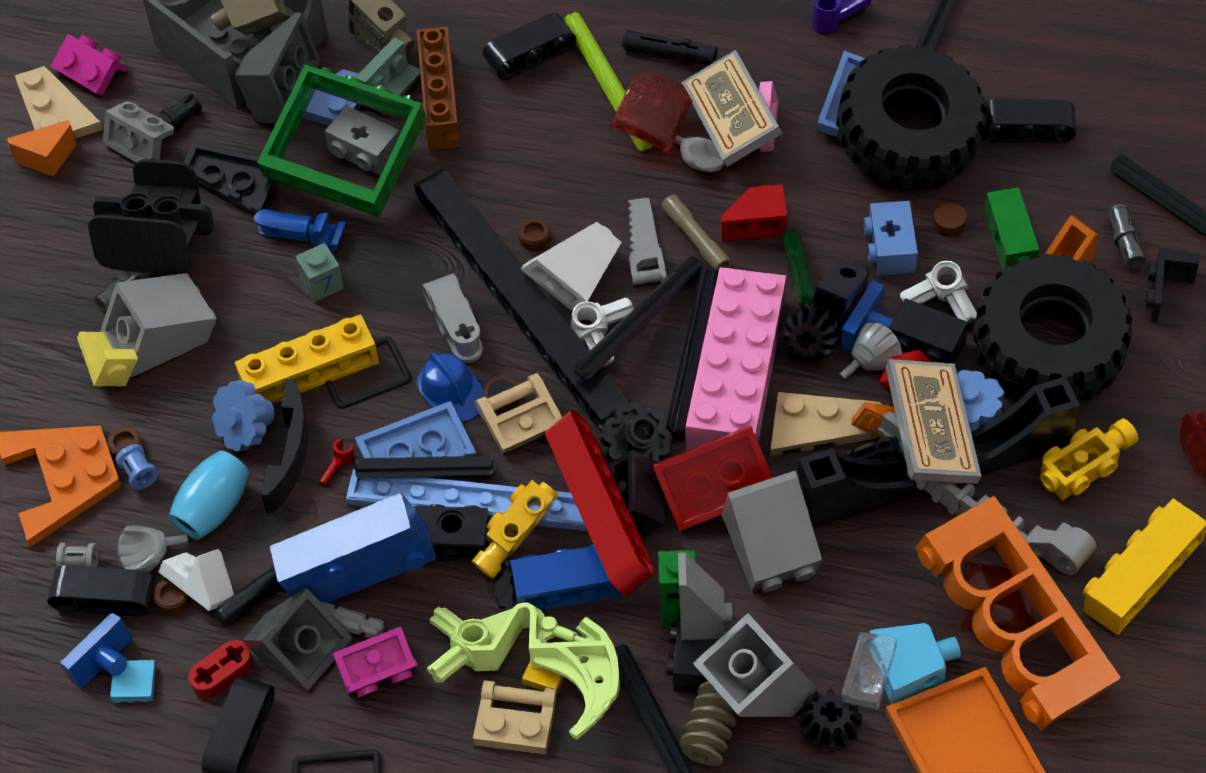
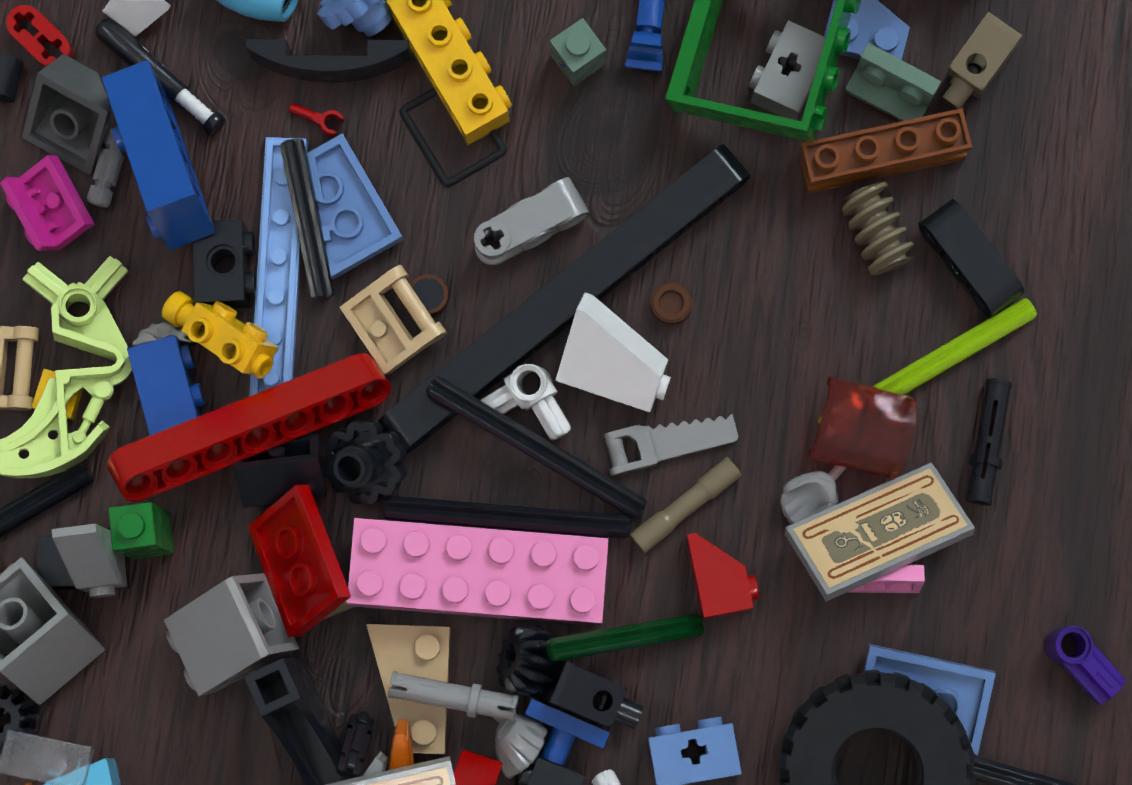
camera: 85 degrees right, 25 degrees up
blue piece [417,352,485,423] -> none
none -> light grey pin [388,671,519,722]
none -> dark tan piece [842,182,915,275]

